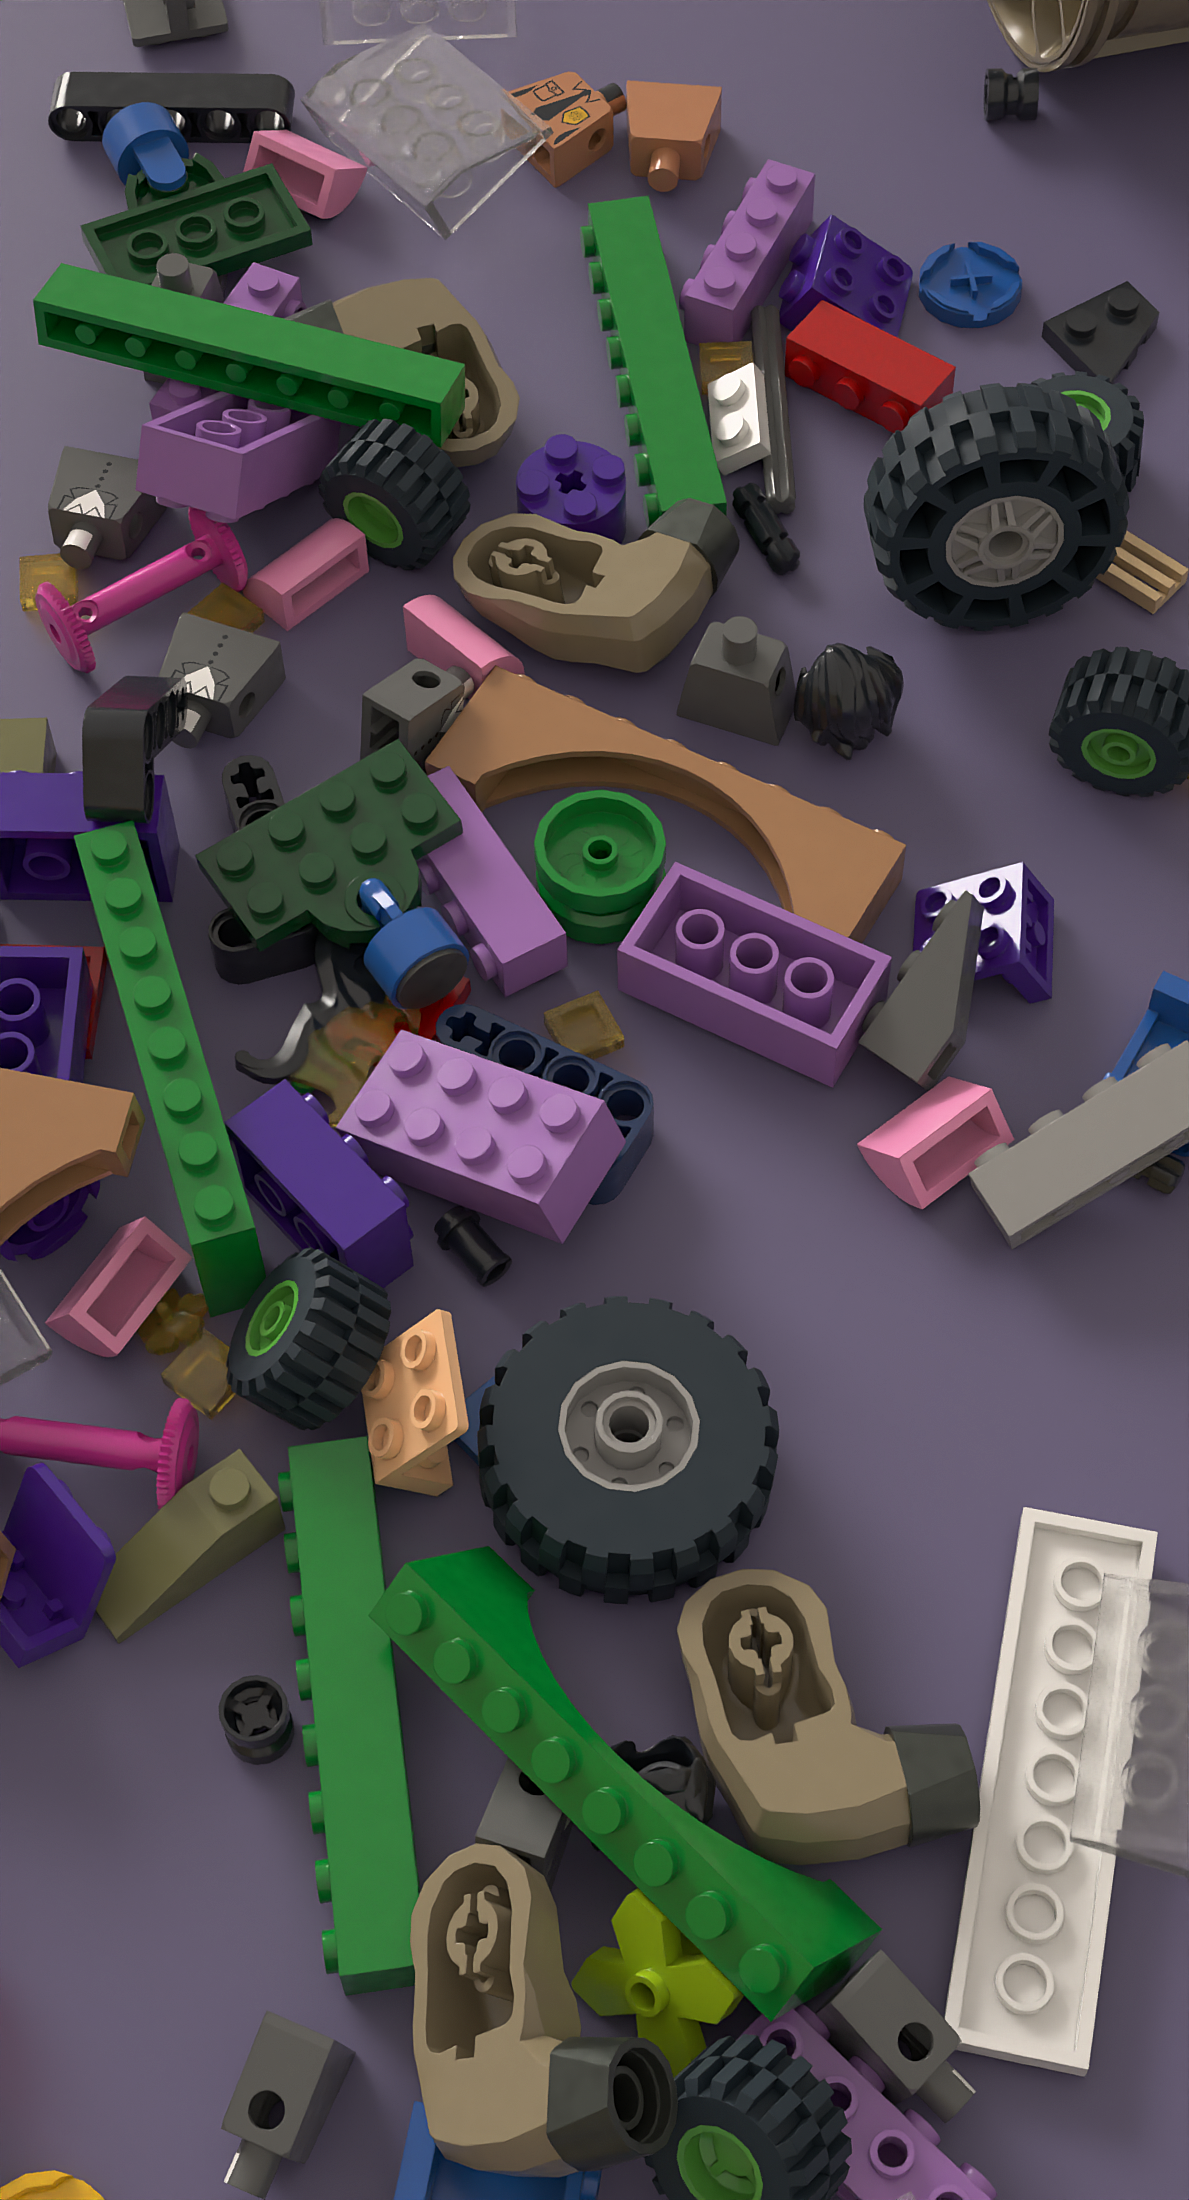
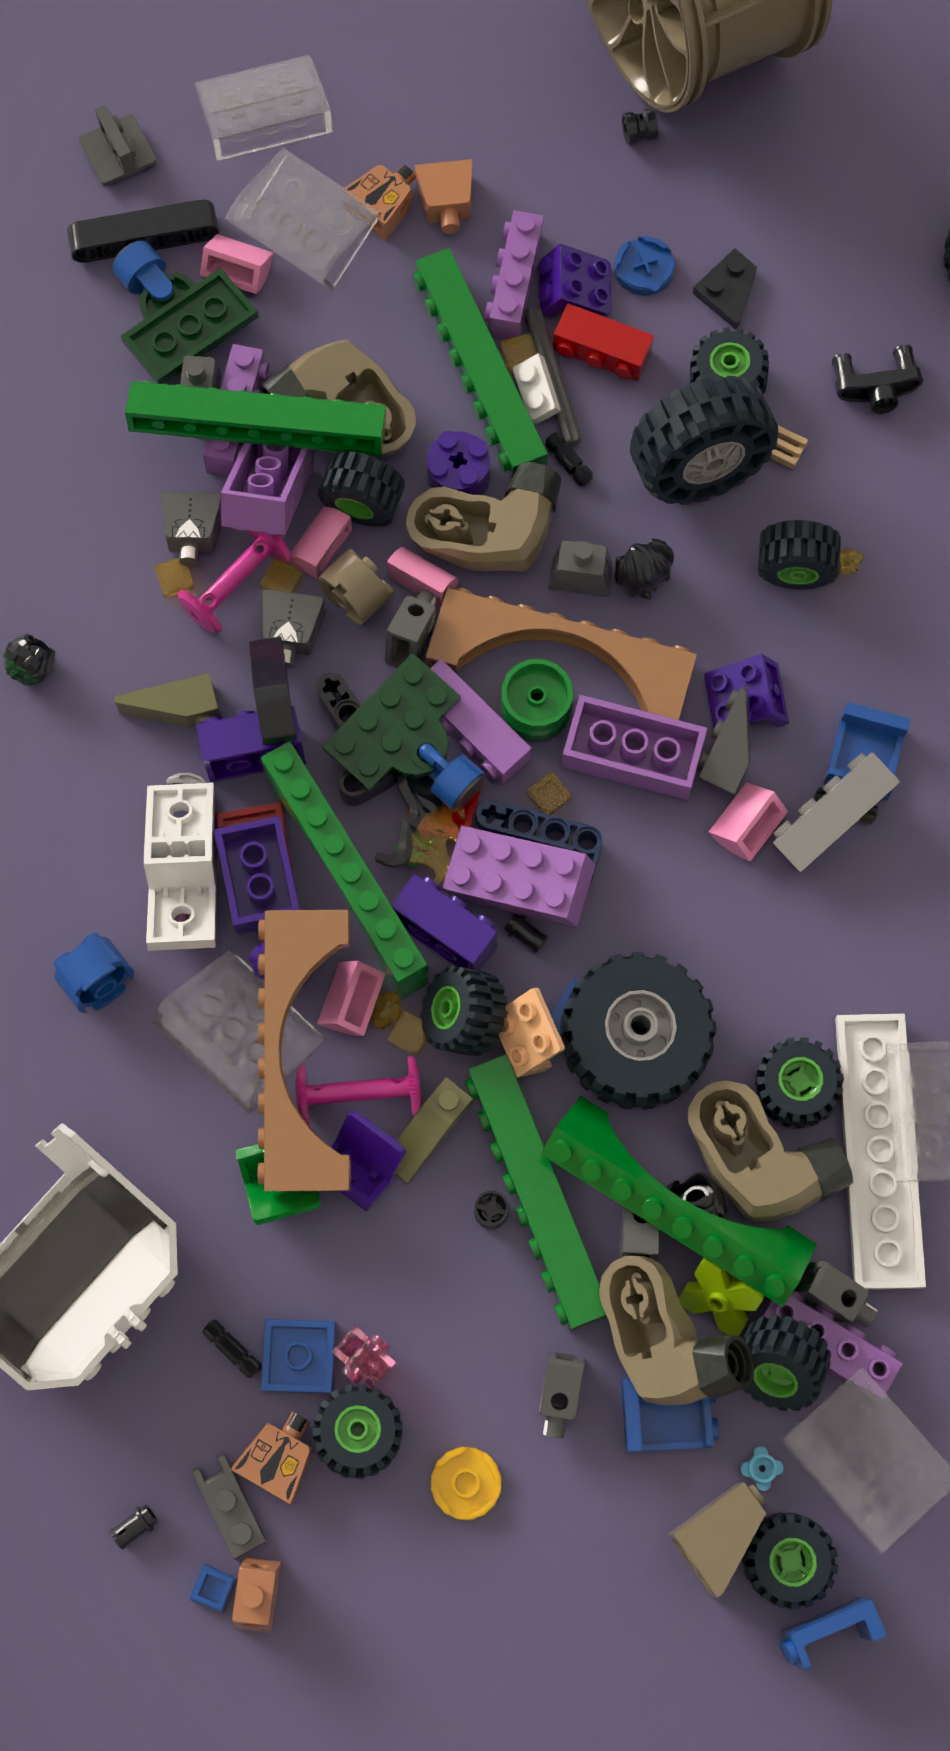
camera: 15 degrees left, 15 degrees up
none -> dark tan brick [318,549,394,626]
none -> black wheel [755,1037,844,1129]

